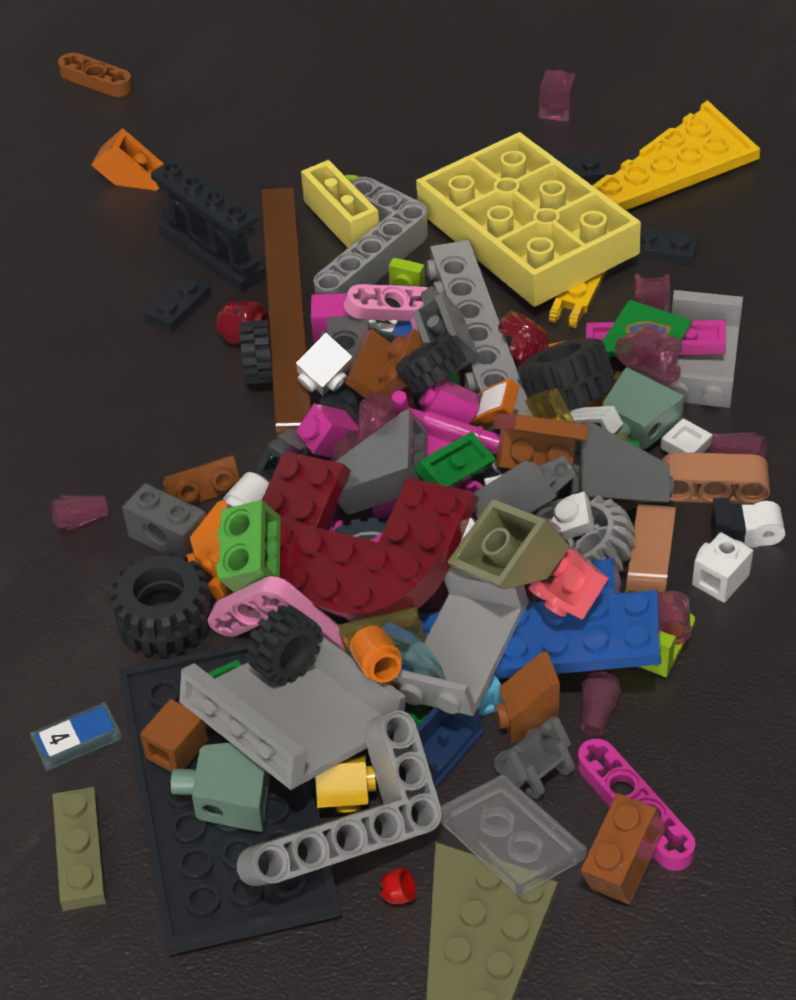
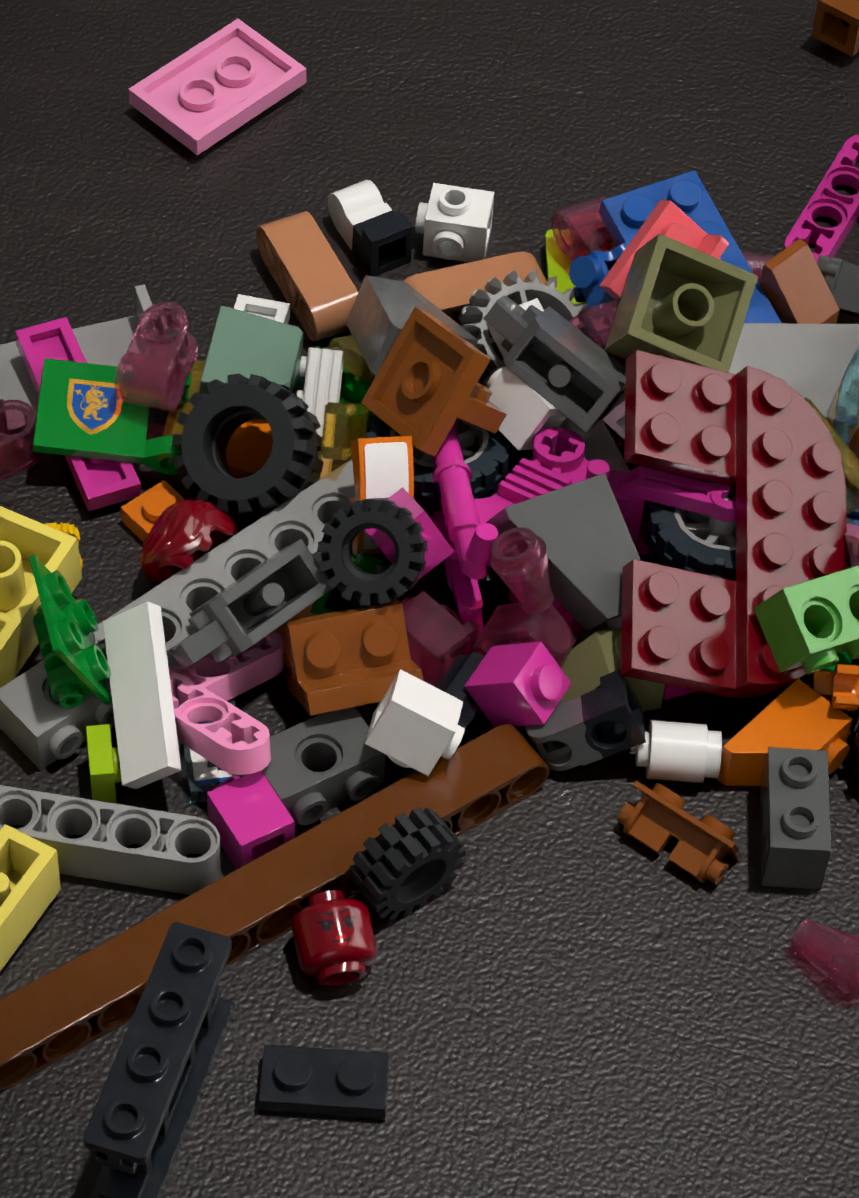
camera: 125 degrees left, 5 degrees up
green plate [414,432,496,488] -> none
clear pink cone [710,431,767,458] -> none
none -> green hinge [29,554,111,709]
none -> white tile [103,601,181,789]

